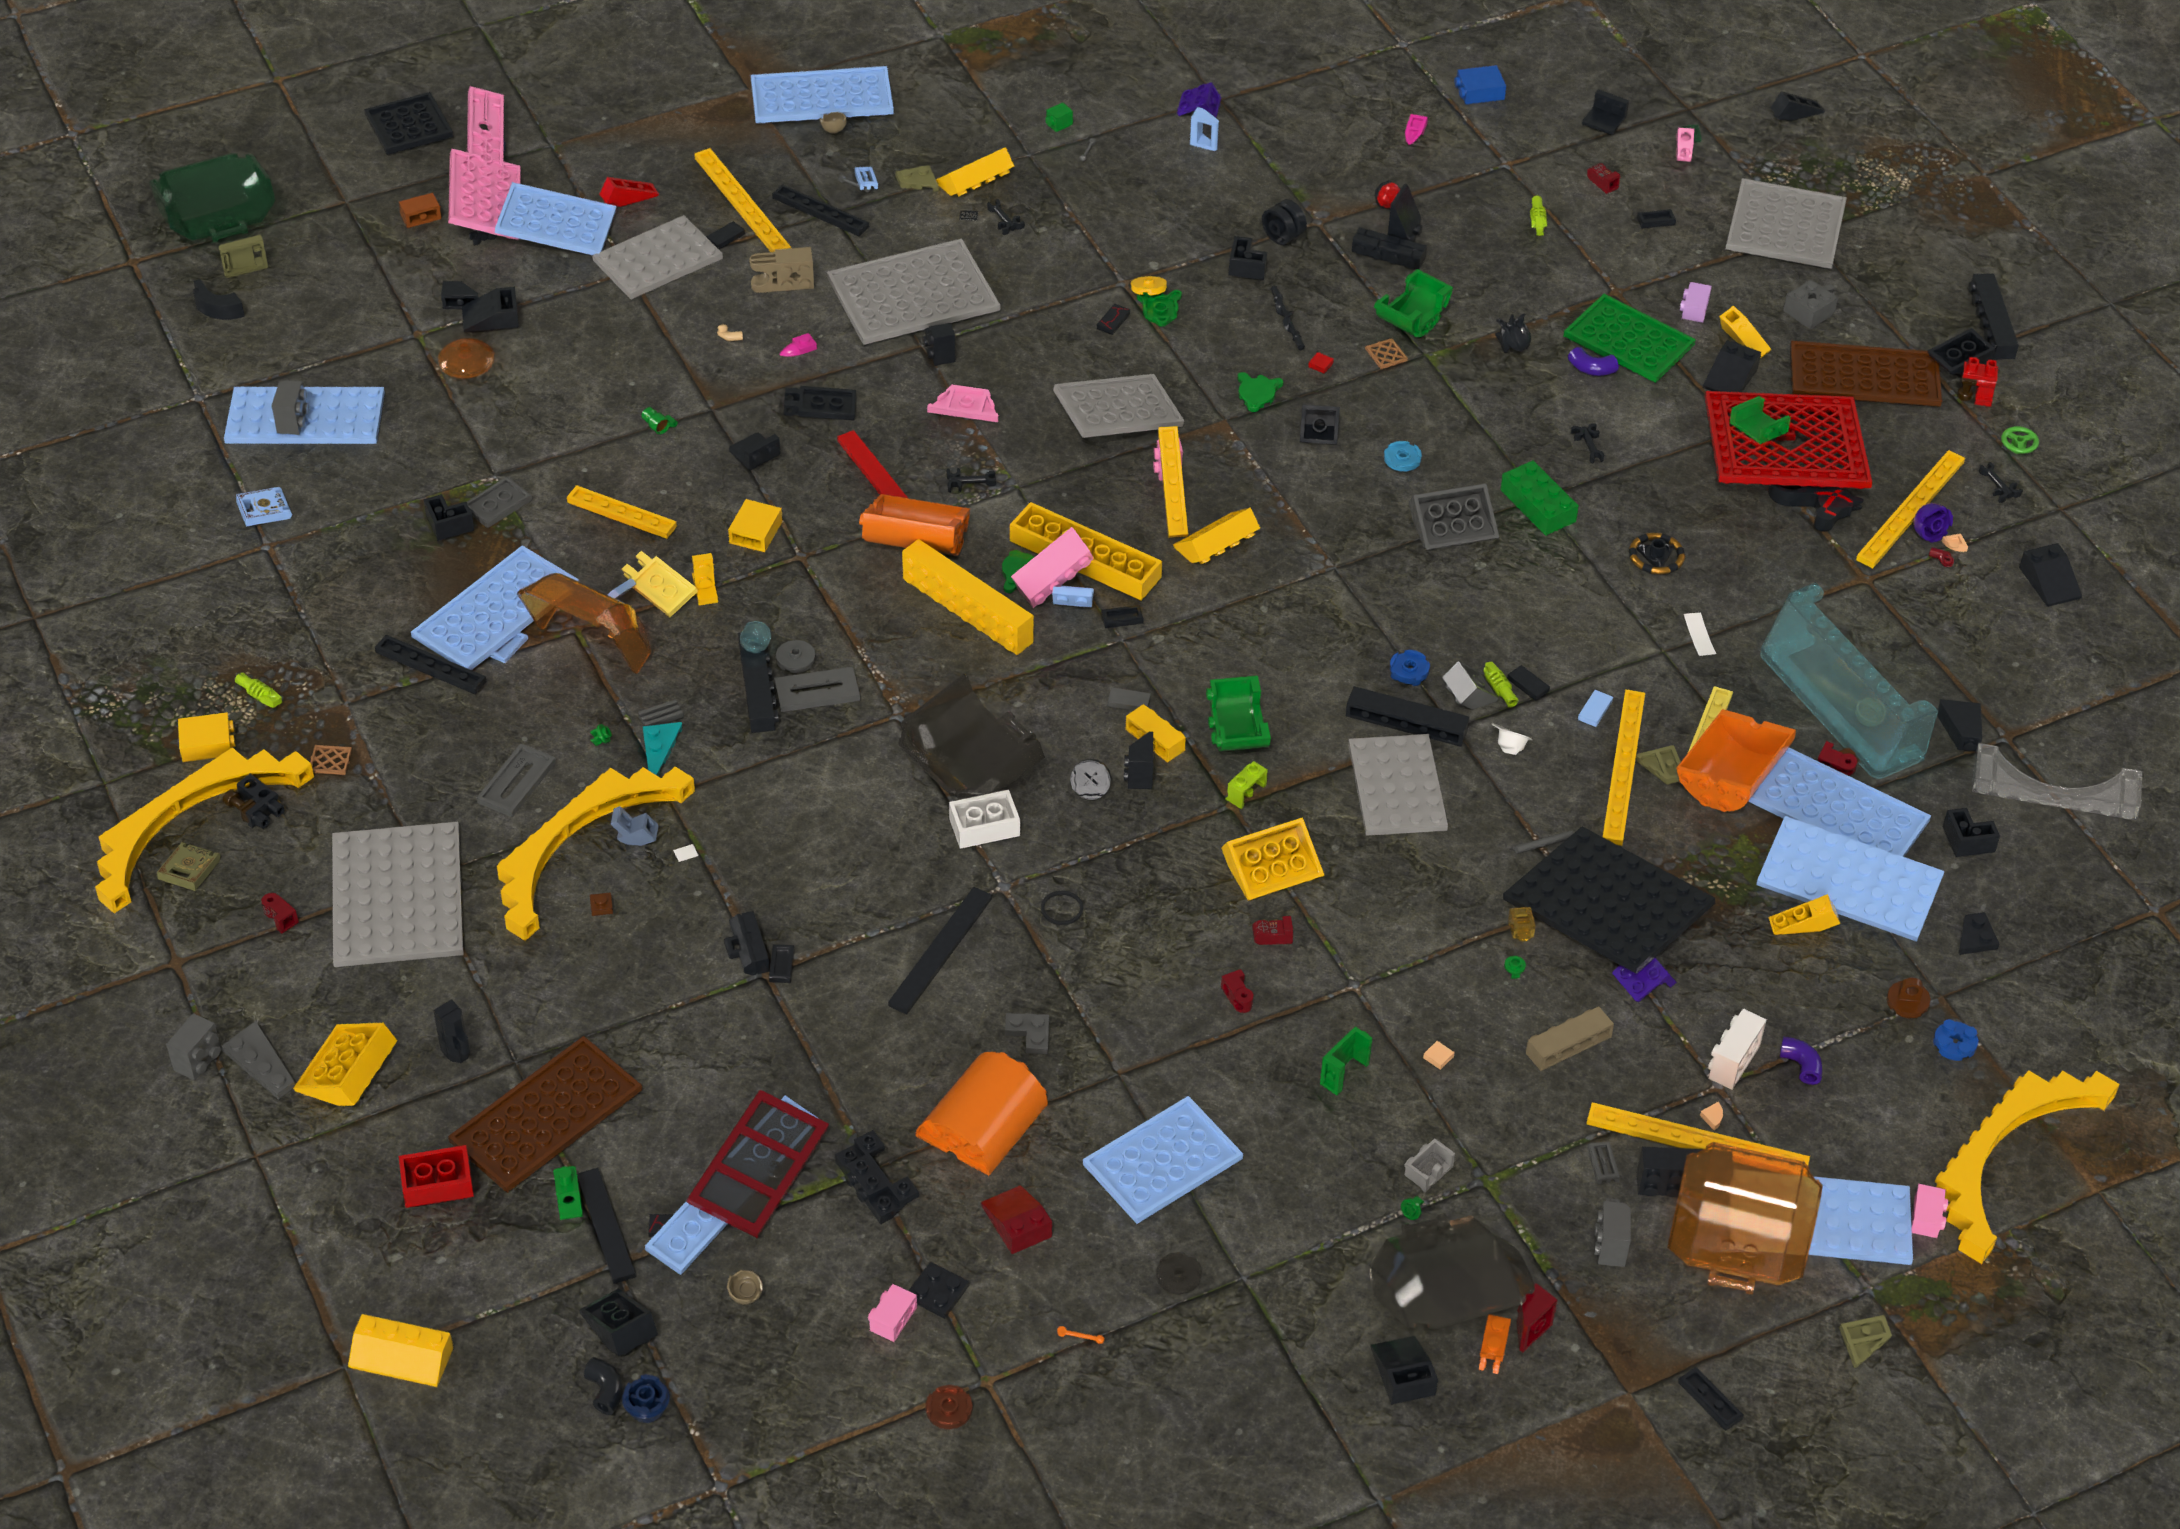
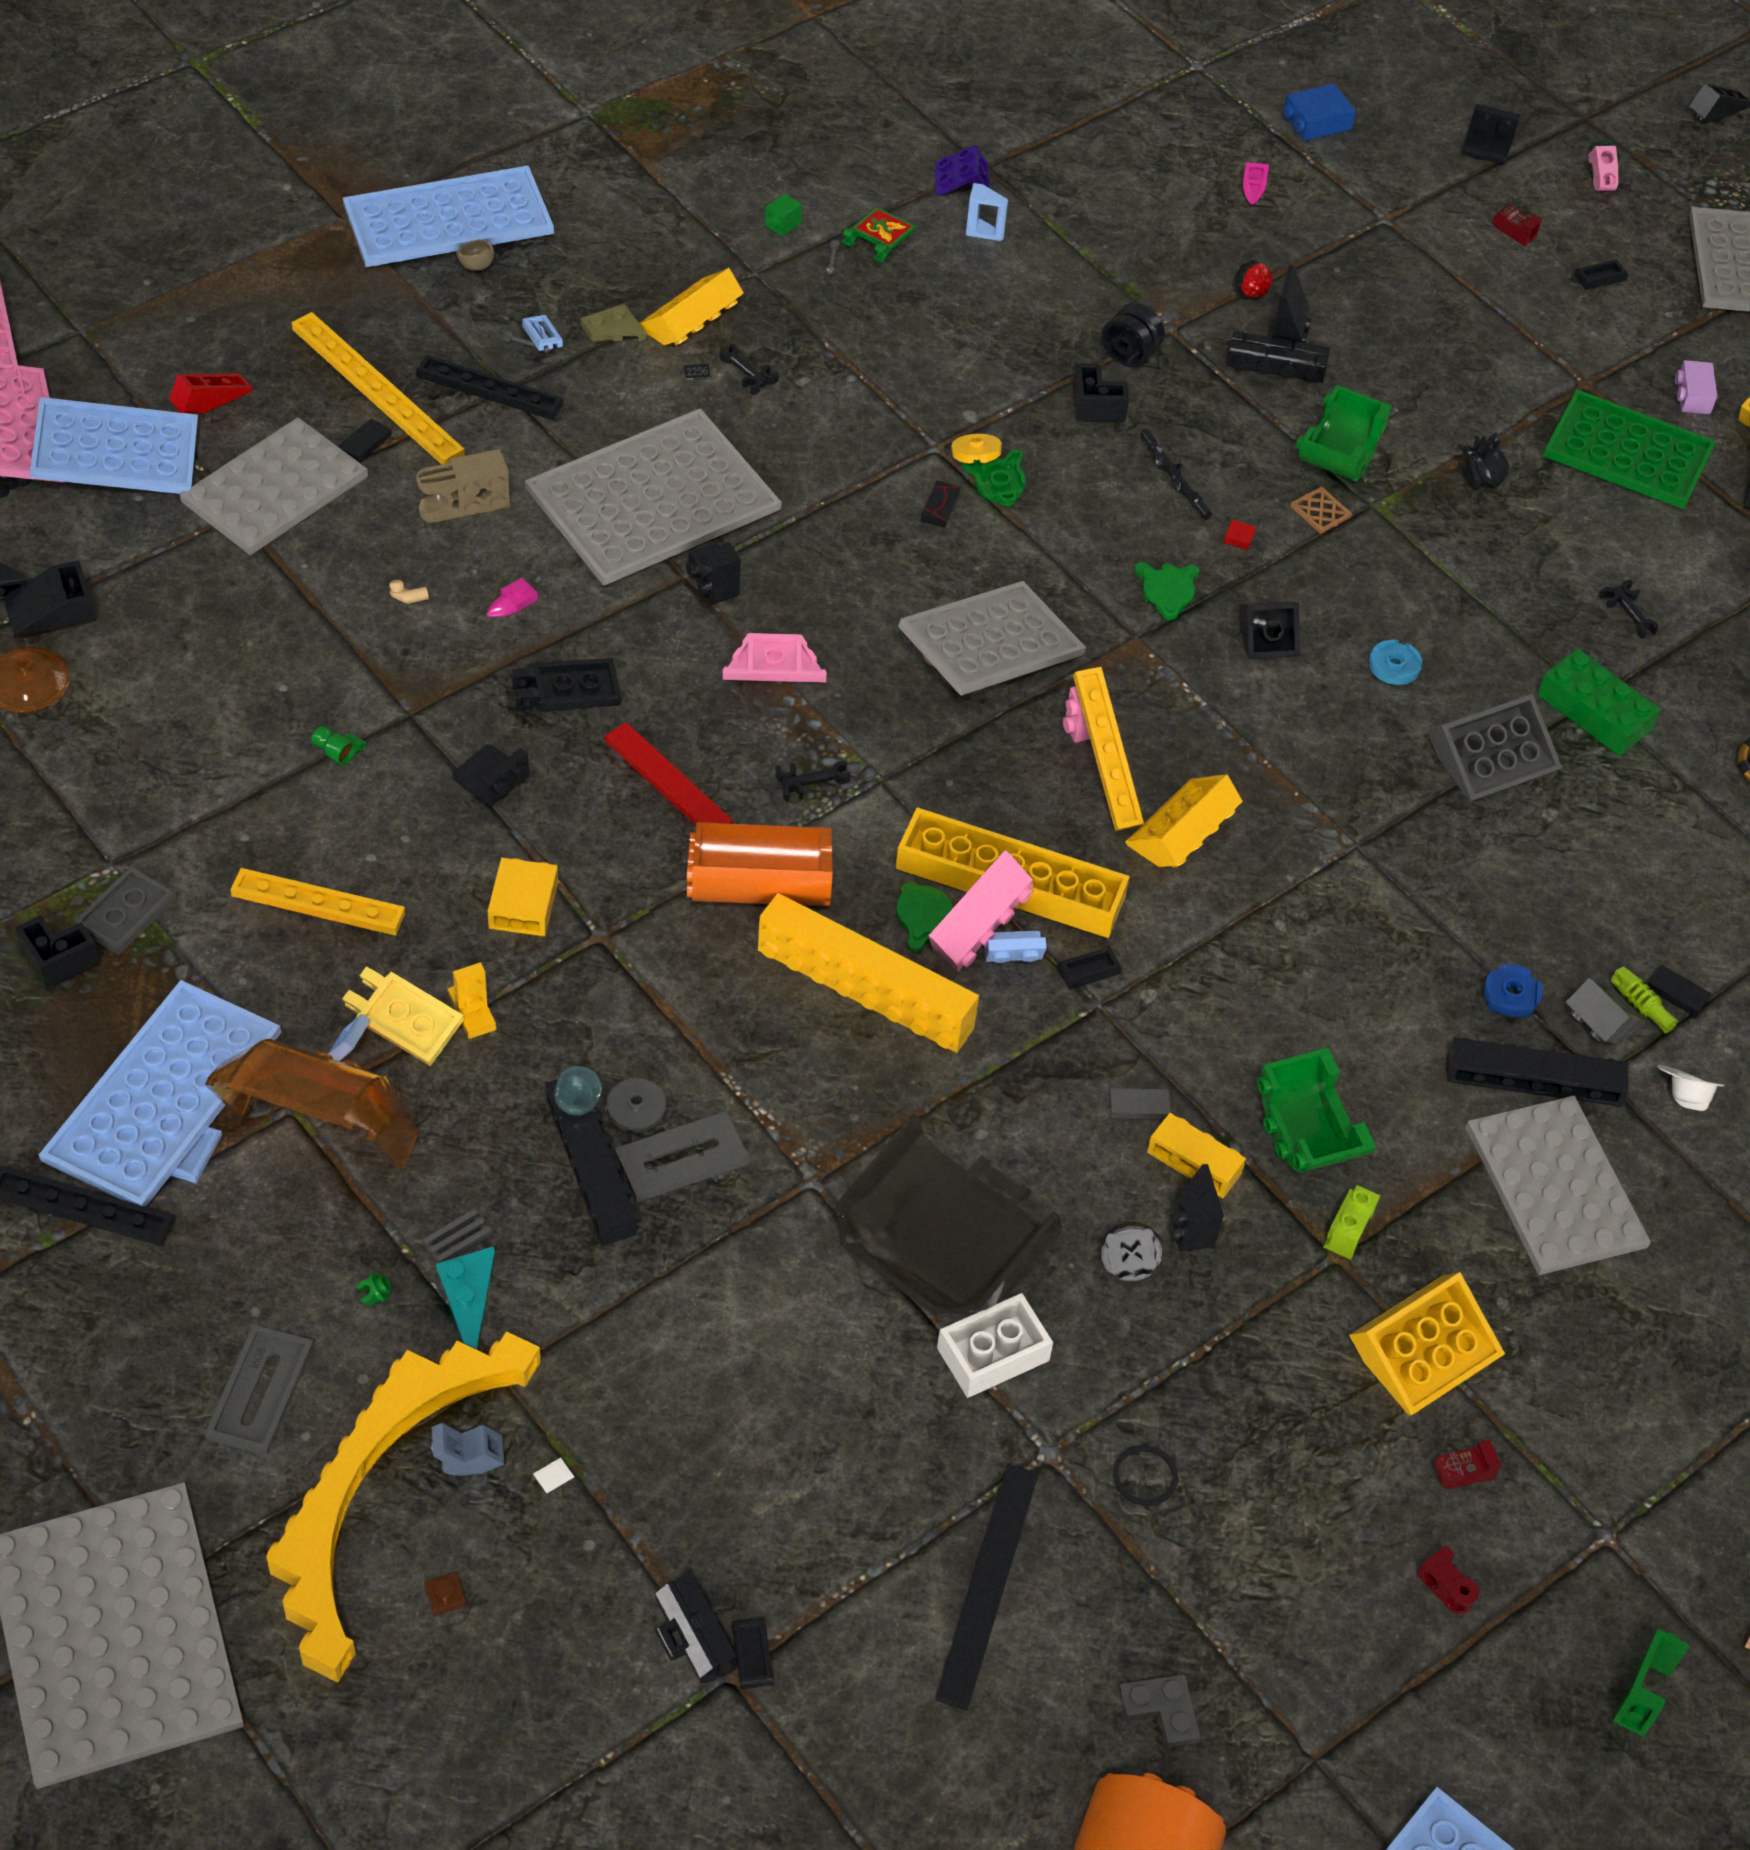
camera: 15 degrees left, 5 degrees up
lime hinge [1530,196,1547,236] -> none
dark purple cylinder [1568,347,1619,376] -> none
none -> flag [842,207,916,262]

